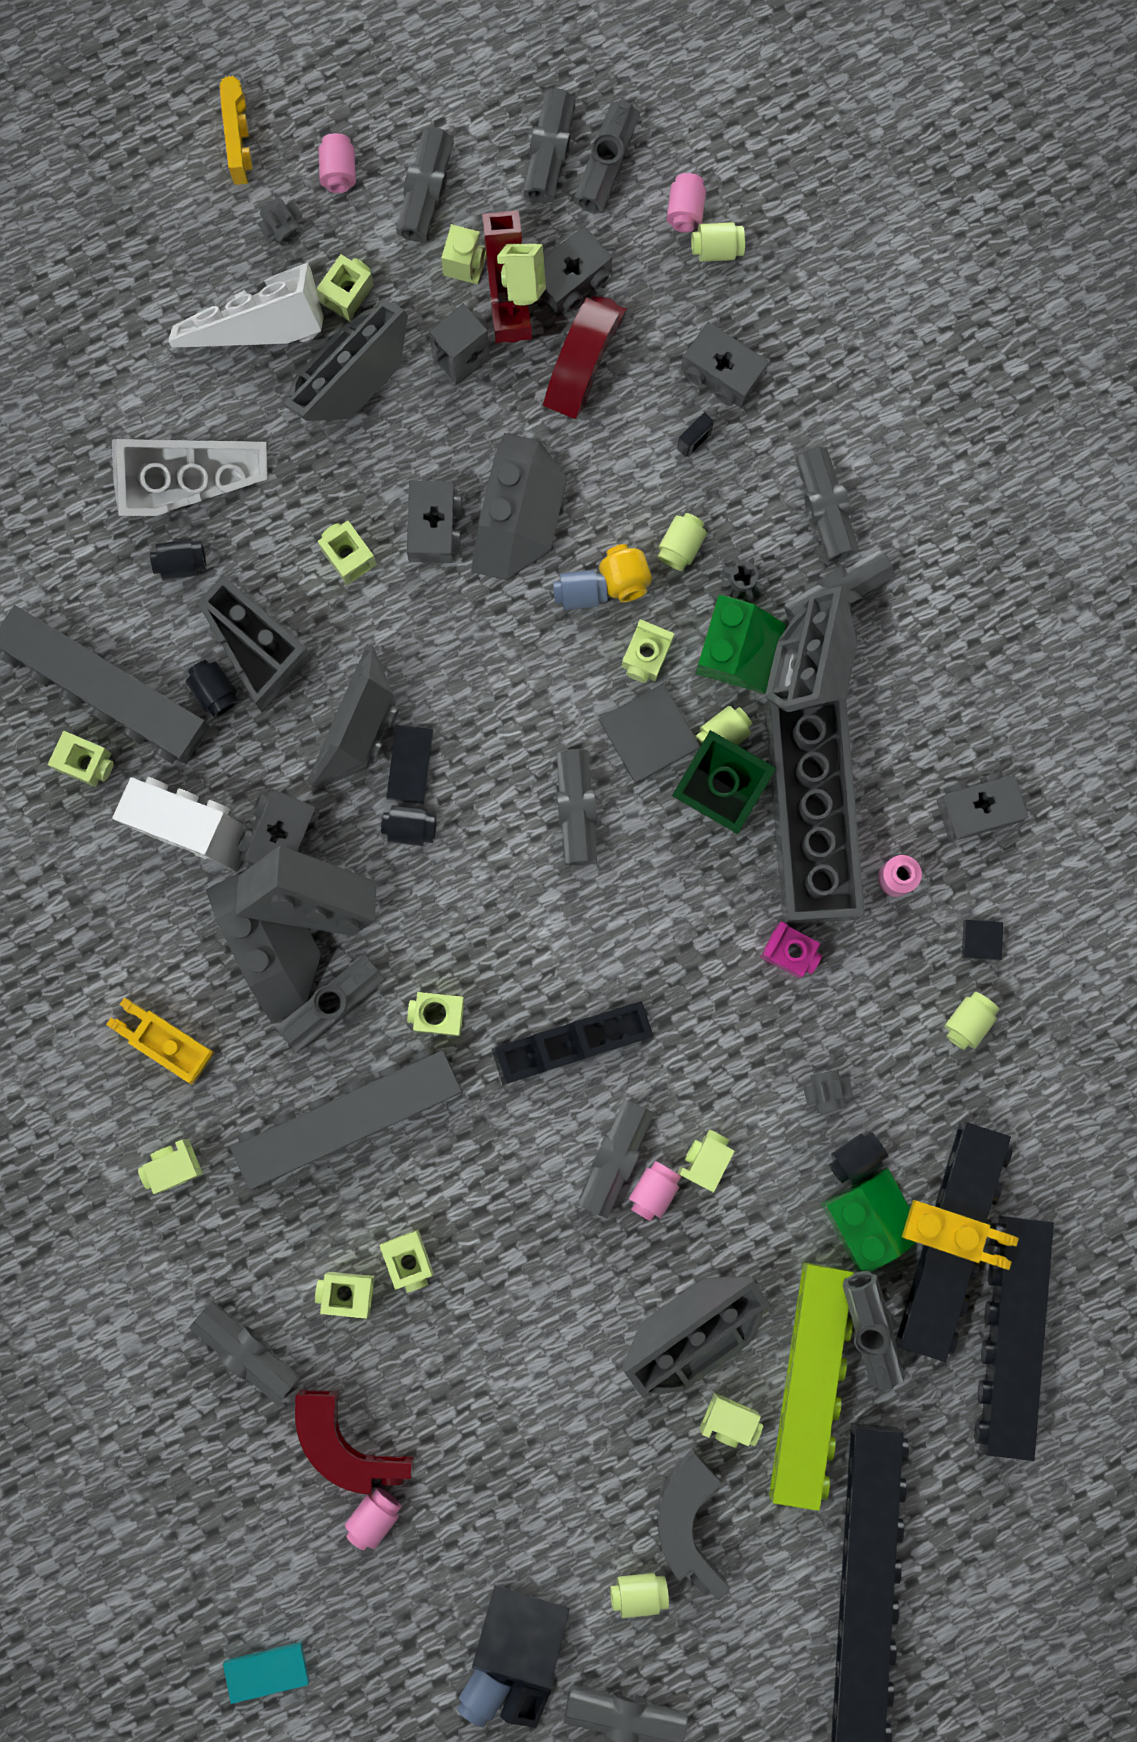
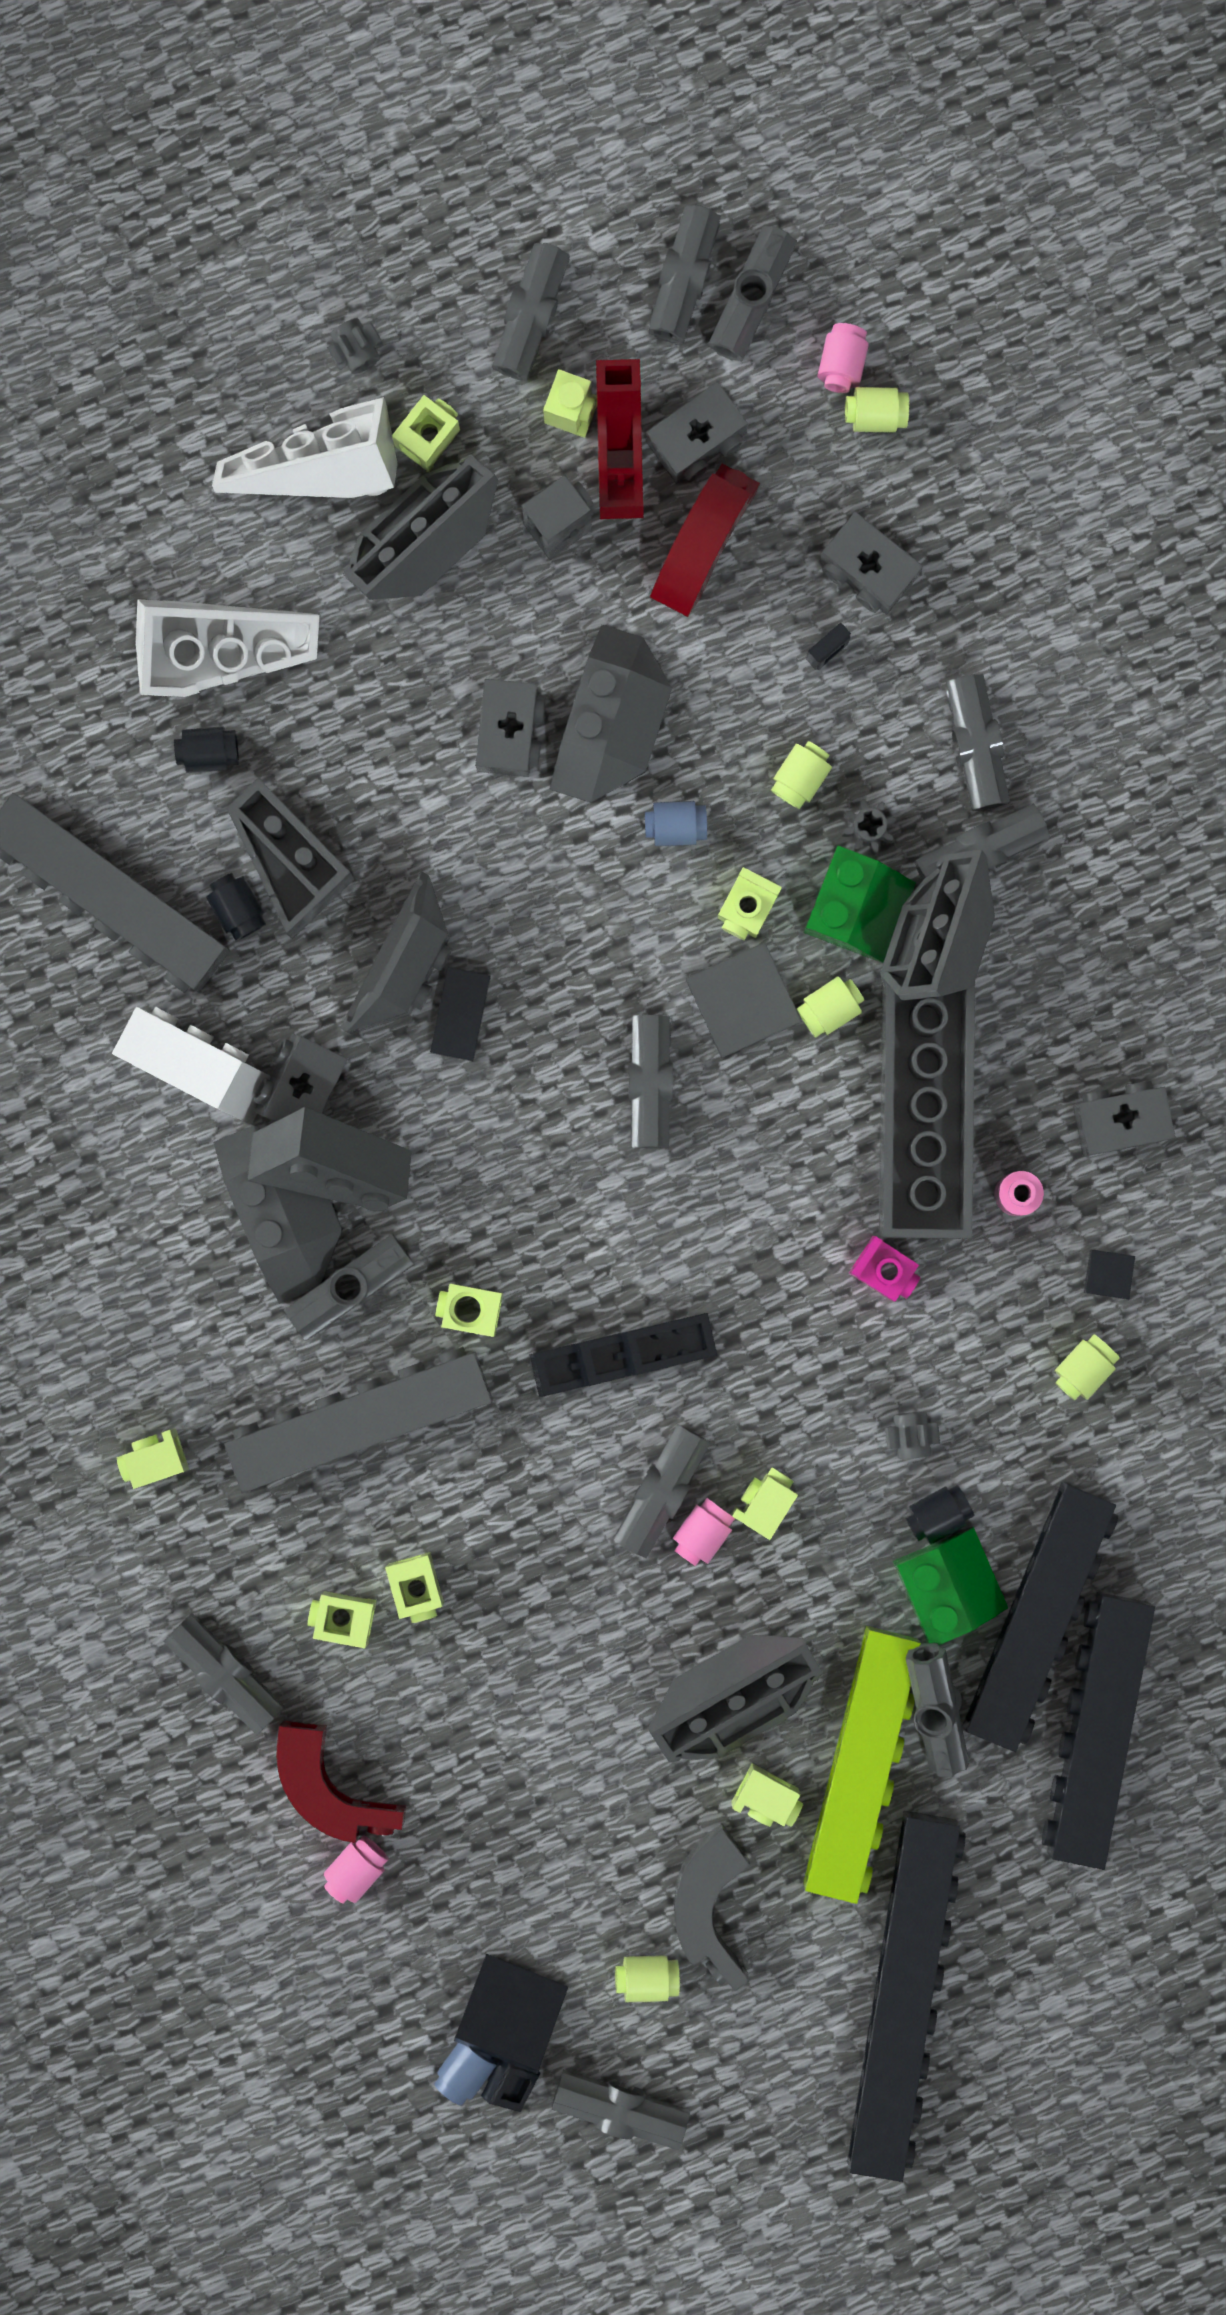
camera: 15 degrees right, 5 degrees up
yellowish green brick [48,731,113,787] -> none
yellow hinge [106,997,215,1085] -> none
yellow hinge [219,75,253,185] -> none
teal tile [223,1641,310,1704] -> none
bright pink brick [318,133,356,193] -> none
yellowish green brick [318,521,377,586] -> none
black brick [381,805,437,846] -> none
yellowish green brick [497,244,546,305] -> none
yellow head [599,544,652,603] -> none
dark green slope [671,730,776,834] -> none
yellow hinge [902,1200,1019,1270] -> none

